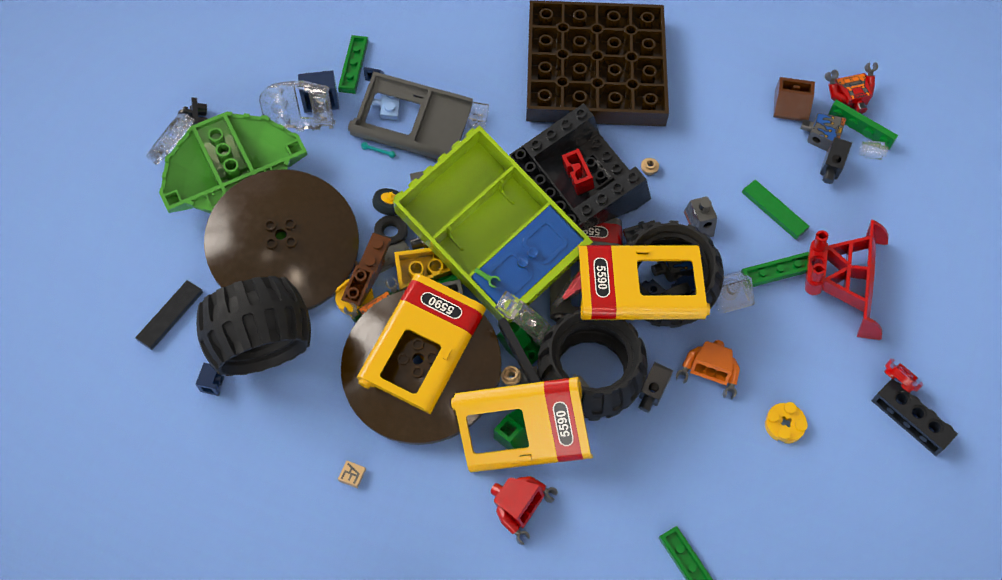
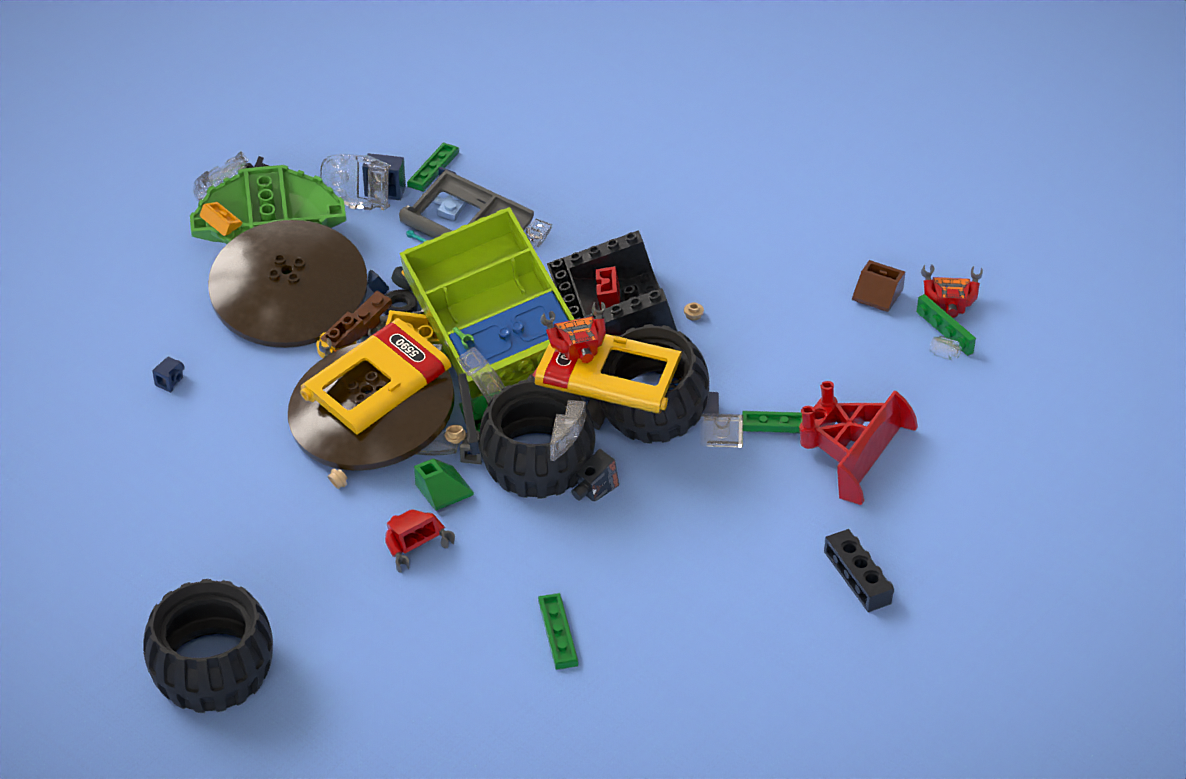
camera: 20 degrees right, 20 degrees down
black tile [135,280,203,350] -> none
black tyre [196,276,311,376] -> none
tan tile [338,460,366,489] -> none
yellow piece [451,377,593,472] -> none
dark brown brick [526,0,669,126] -> none
orange torso [676,340,740,400] -> none
dark grey torso [684,196,717,237] -> none
green tile [742,179,810,239] -> none
yellow plate [765,402,808,444] -> none
torso [800,113,846,151] -> none
black torso [820,137,852,184] -> none
red plate [884,359,923,393] -> none
none -> light orange slope [200,202,243,236]
none -> tan plate [328,469,347,489]
none -> dark blue slope [368,270,389,294]
none -> red torso [540,302,606,363]
none -> clear slope [550,400,586,461]

